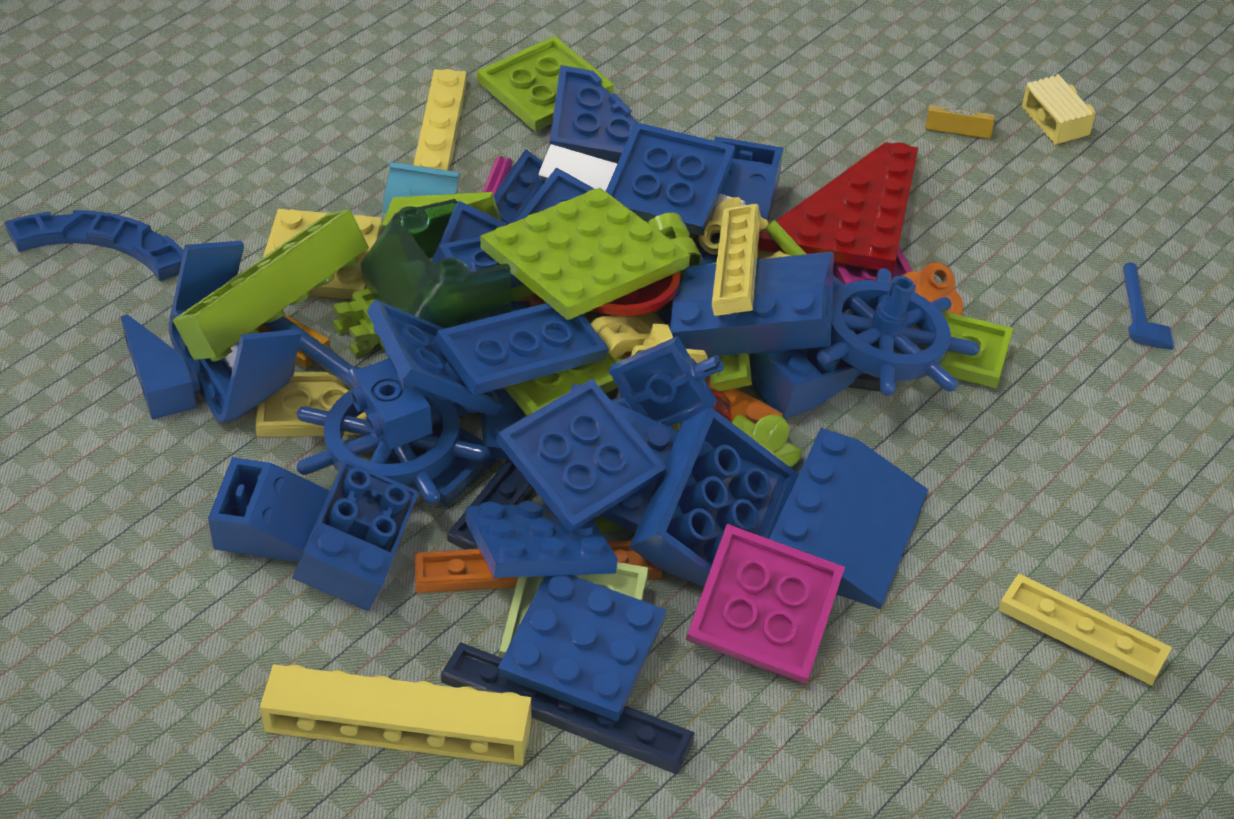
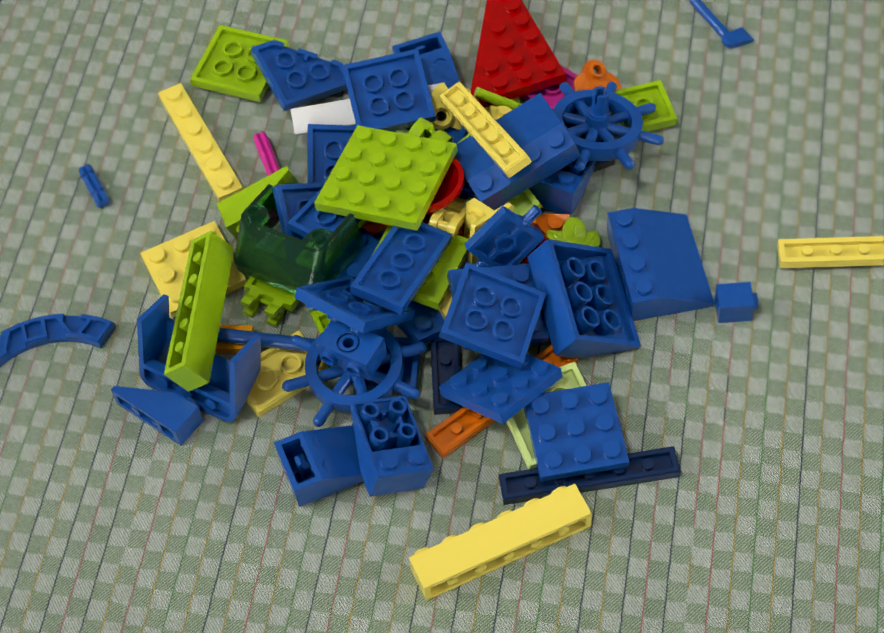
camera: 25 degrees left, 10 degrees up
medium azure plate [382,162,460,214] -> none
blue tile [494,149,545,224] -> none
dark pink plate [685,524,845,684] -> none
none -> blue axle [79,164,110,208]
none -> blue brick [714,282,758,323]

